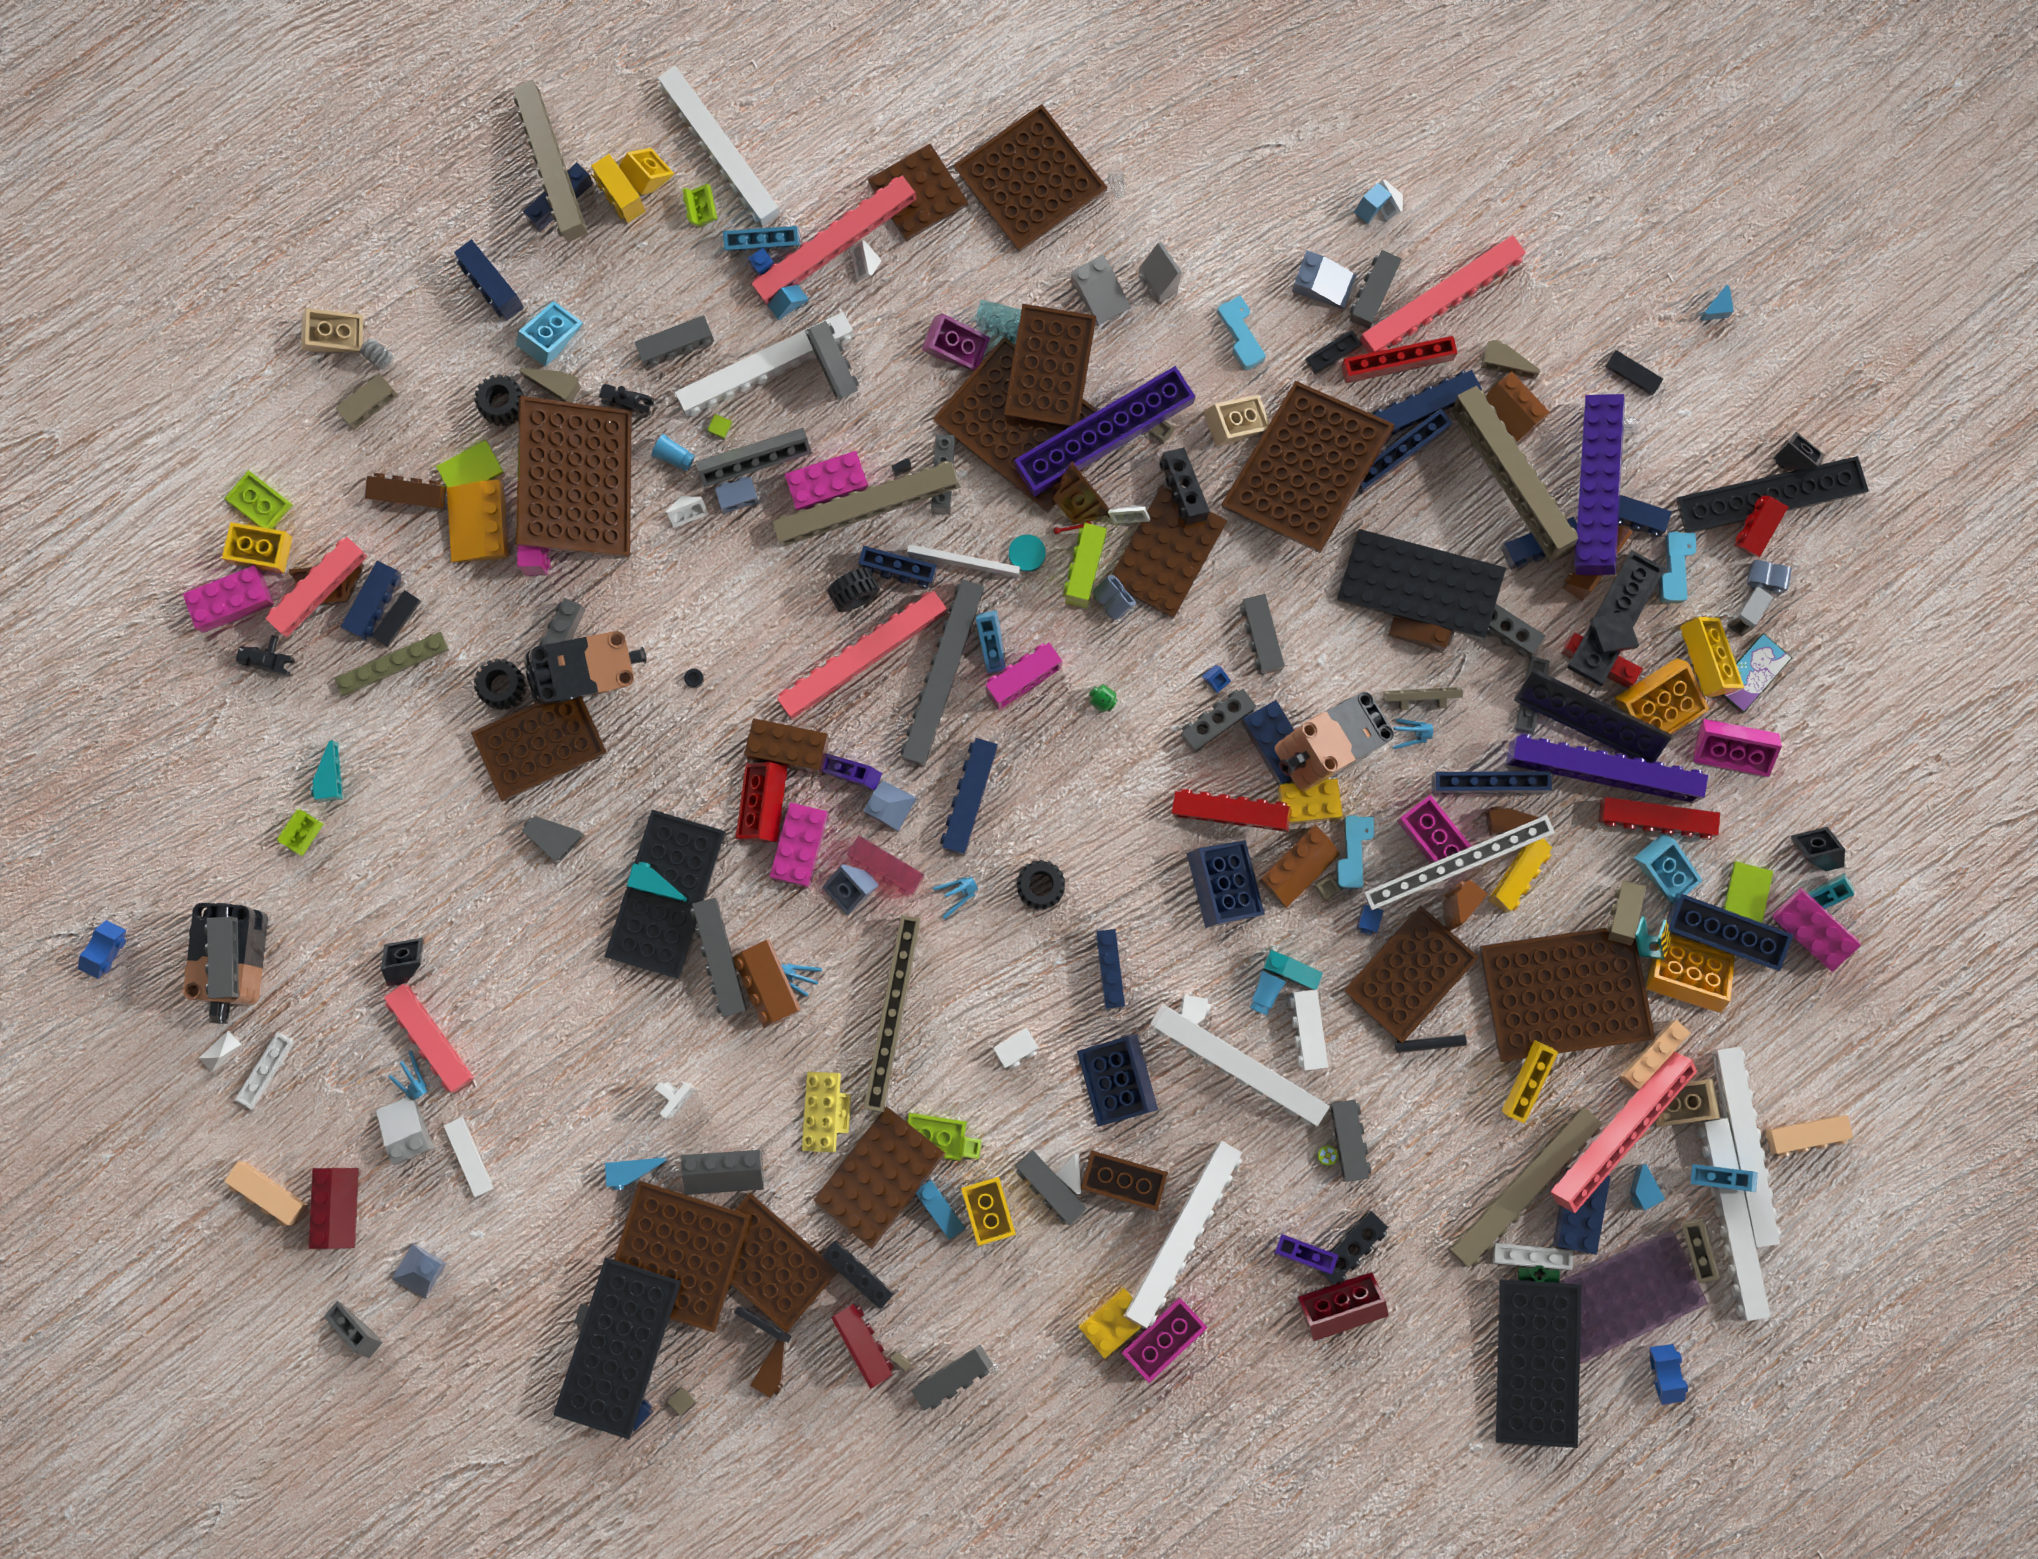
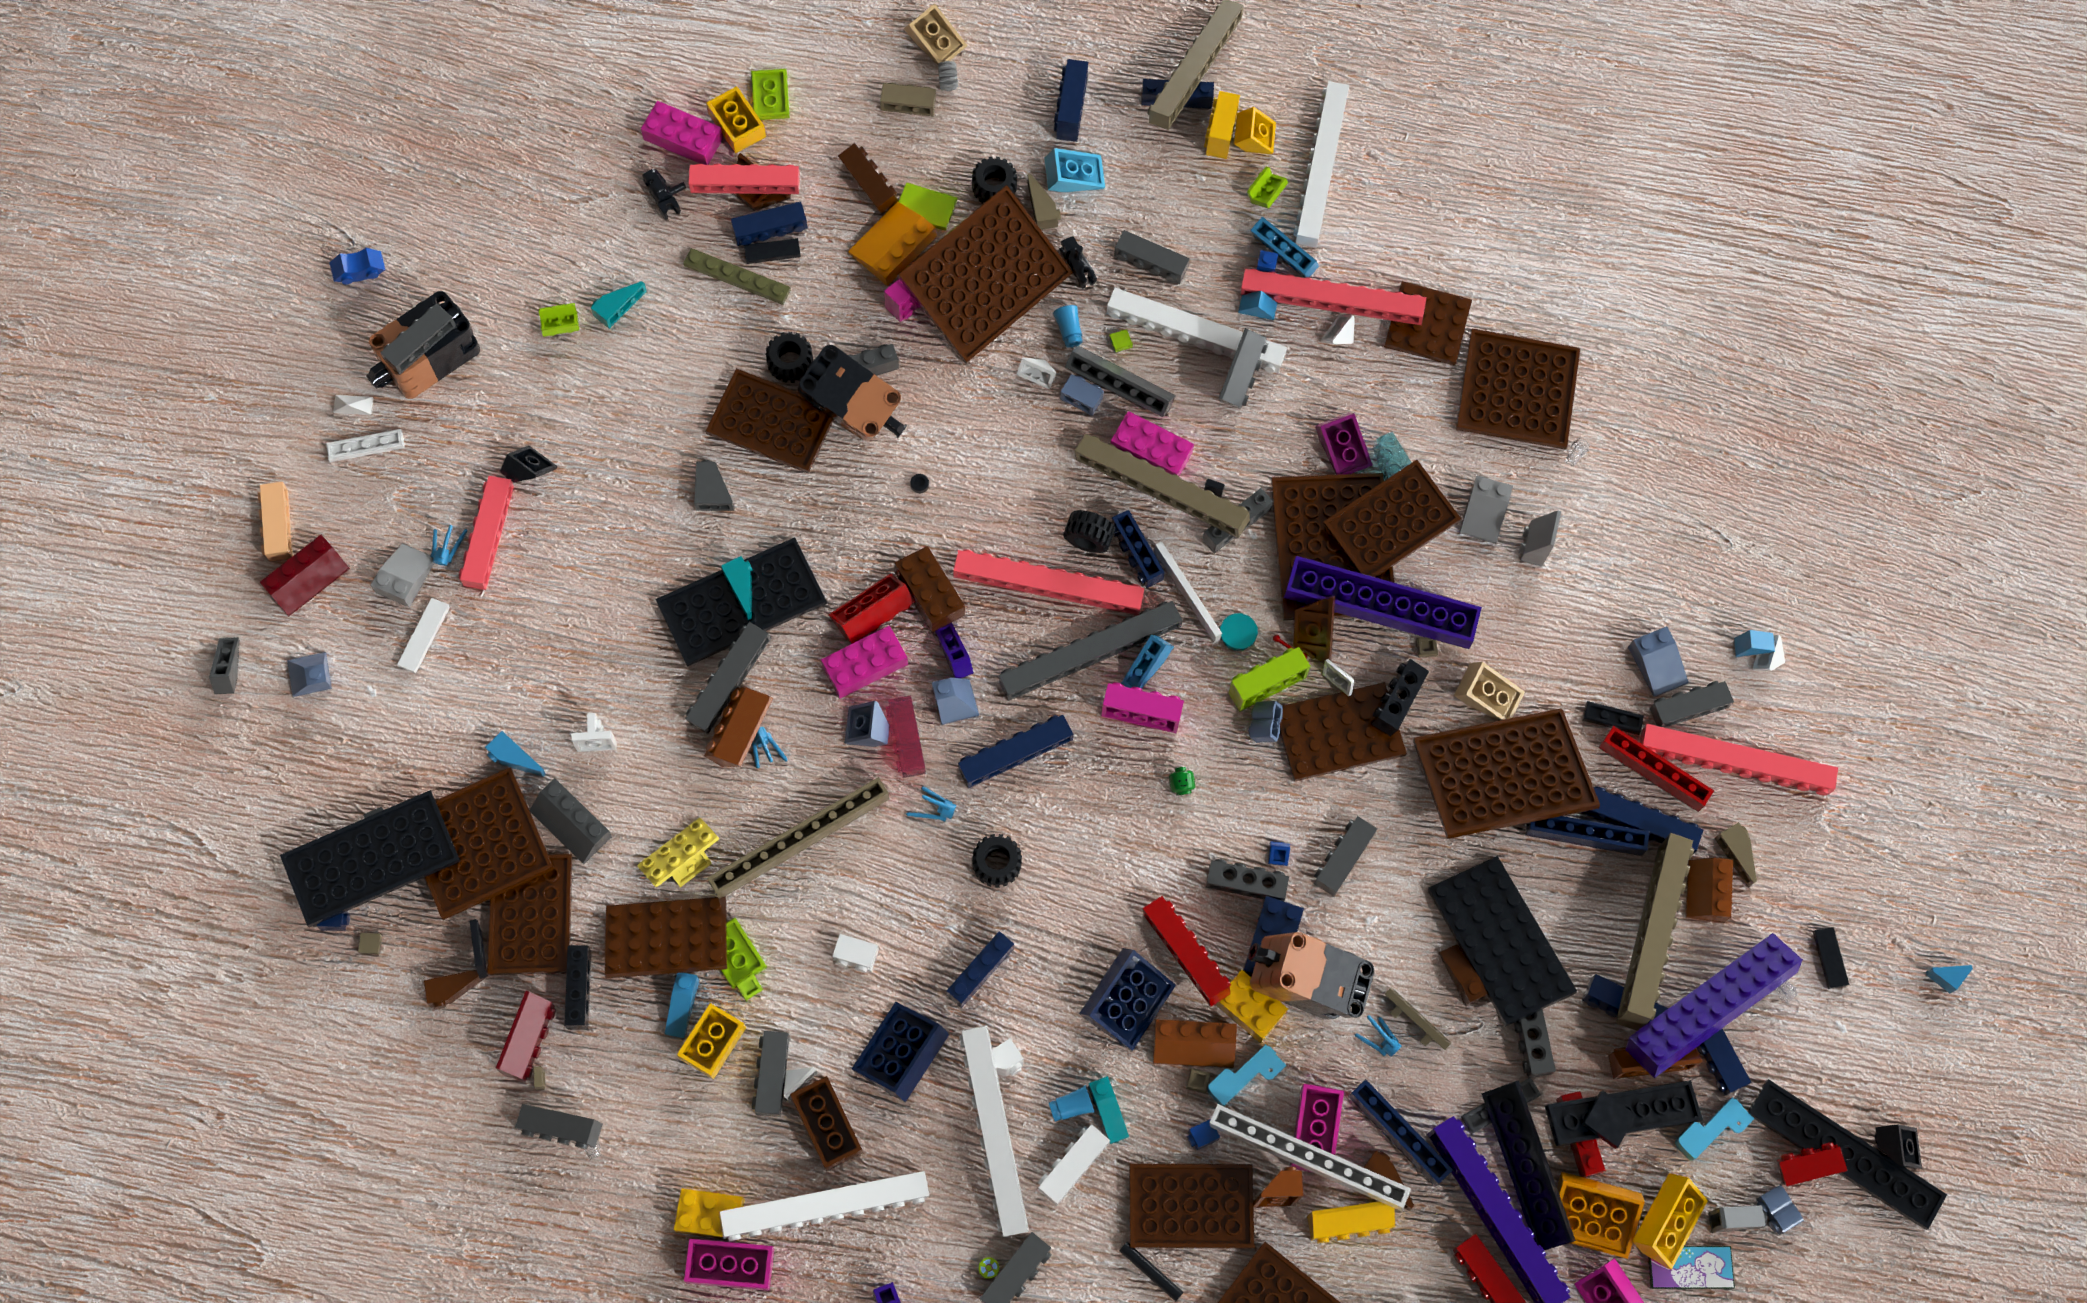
camera: 45 degrees right, 10 degrees down
medium azure piece [1217,295,1266,370] -> none

